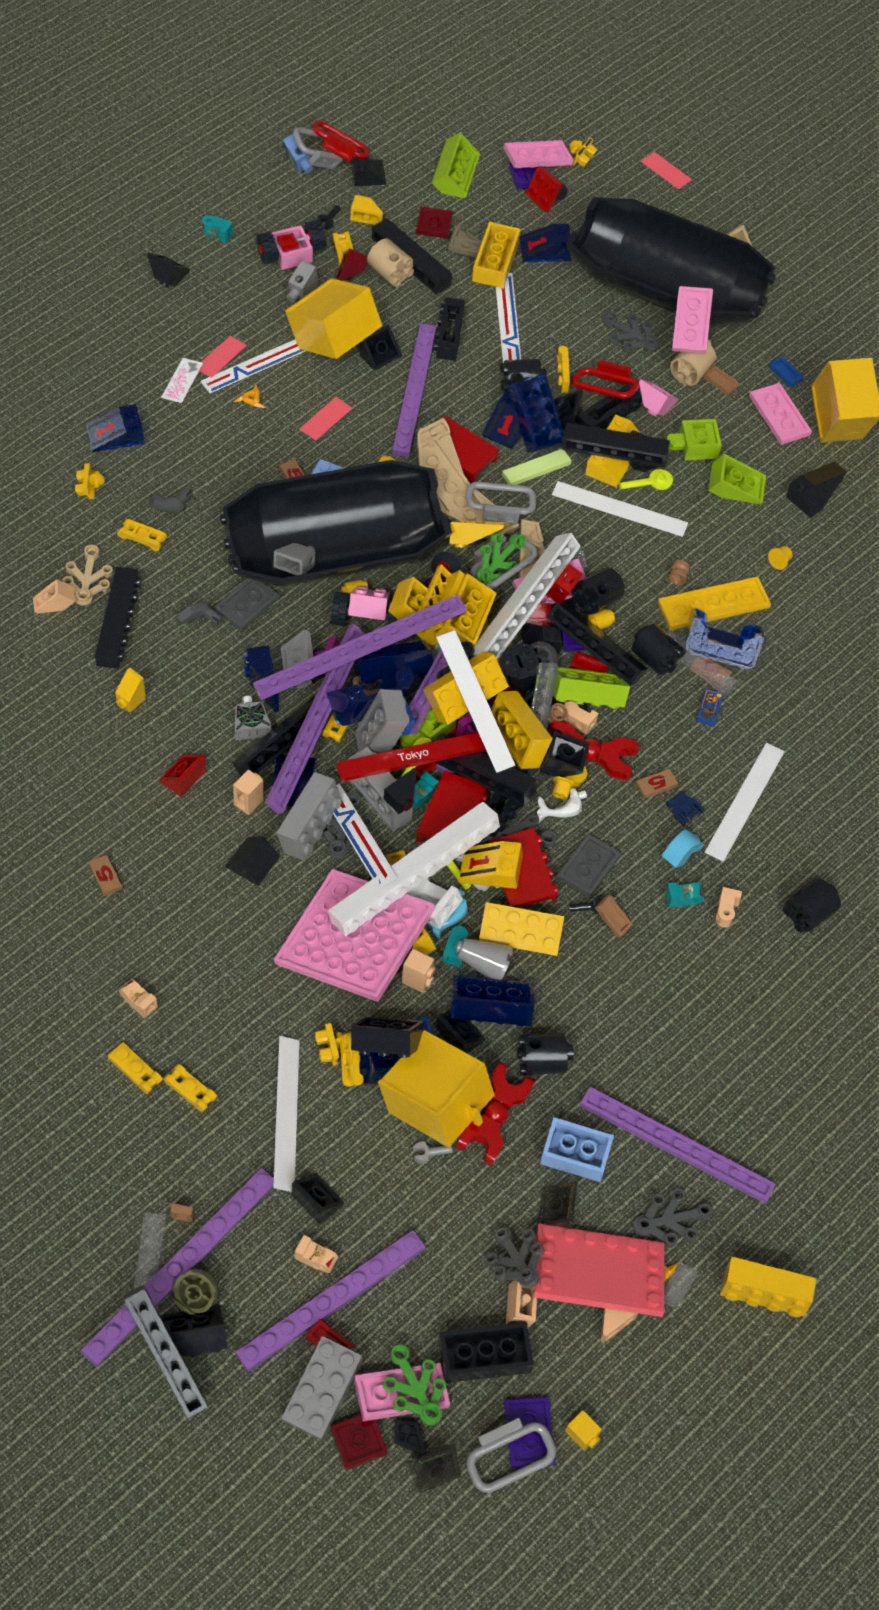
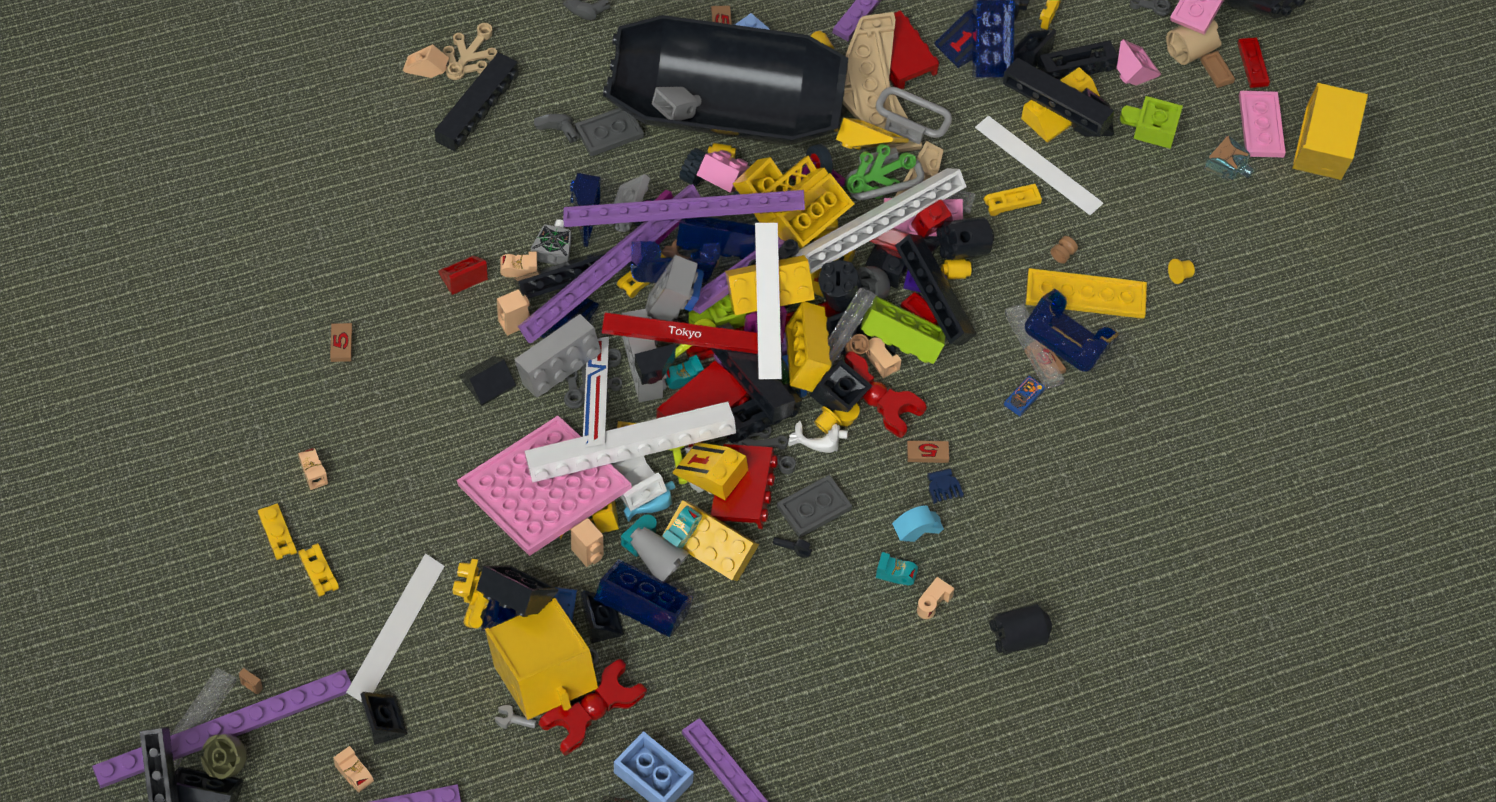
camera: 25 degrees right, 0 degrees up
yellow slope [115,668,146,713] -> none
yellow plate [117,519,167,551] -> none
yellowish green tile [502,449,572,485] -> none
black cylinder [517,1032,574,1076] -> none
red bar [571,360,640,399] -> none
medium nougat tile [594,894,633,937] -> none
neon yellow piece [619,469,673,490] -> none
black cylinder [631,624,686,676] -> none
white sticker [704,743,785,862] -> none
lime slope [708,454,766,505] -> none
blue tile [769,356,804,388] -> none
black wedge [786,461,847,518] -> none
none -> light nougat leg [500,252,537,277]
none -> teal leg [662,506,702,548]
none -> yellow plate [984,184,1042,216]
none -> clear light blue torso [1204,135,1255,181]
none -> red plate [1237,37,1270,88]

